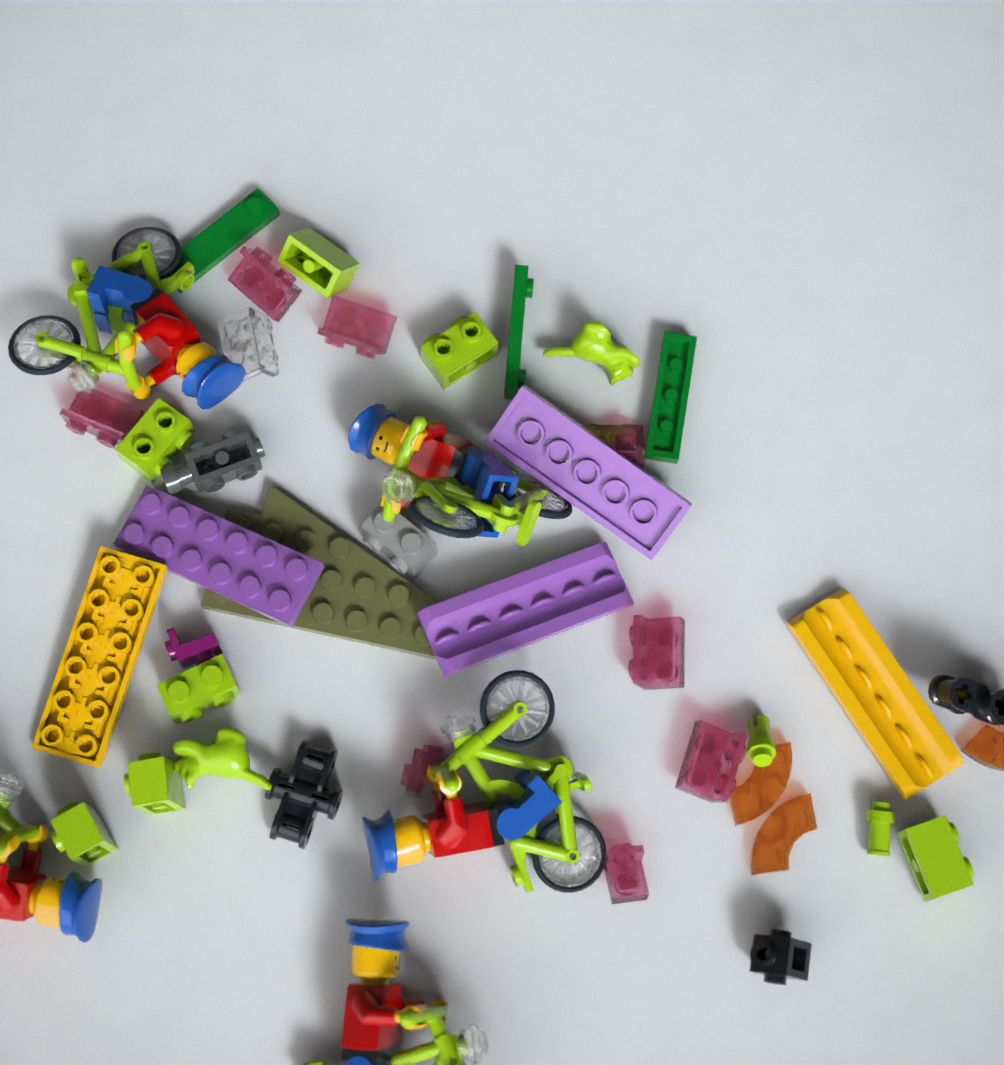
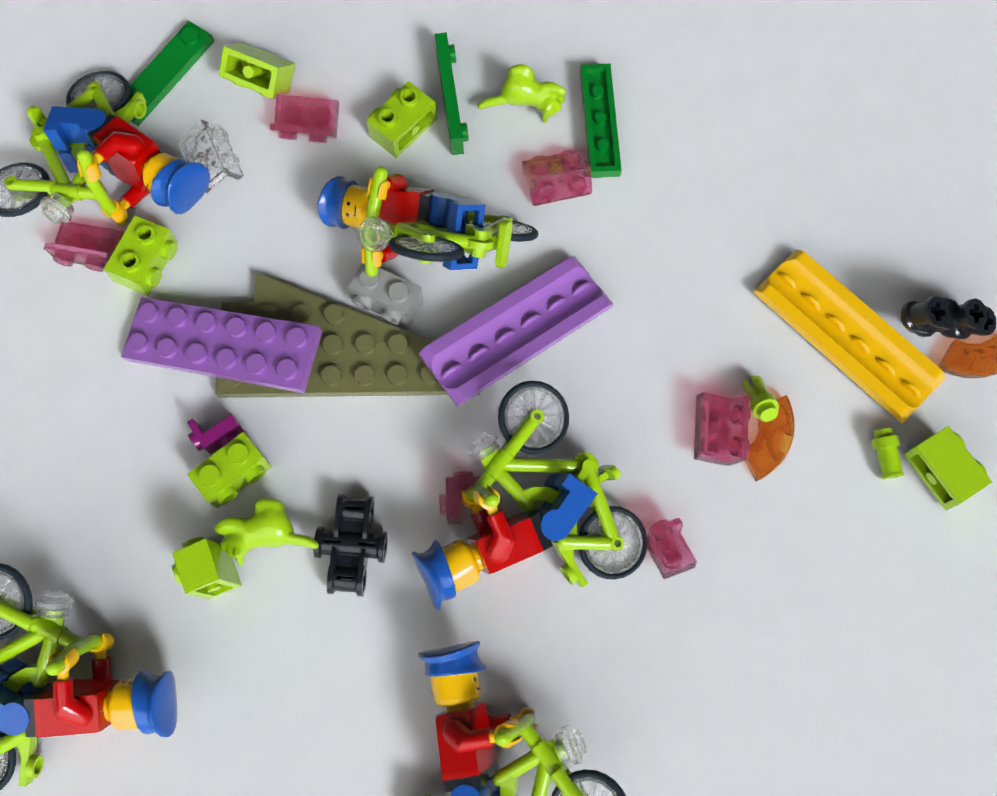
camera: 10 degrees left, 0 degrees up
yellow plate [31,546,168,768] -> none
lime brick [50,801,118,867] -> none
dark grey brick [160,429,266,495] -> none
clear pink bracket [227,246,302,322] -> none
plate [484,385,692,560] -> none
clear pink bracket [628,615,685,690] -> none
clear orange tile [750,793,817,876] -> none
black brick [750,929,812,985] -> none

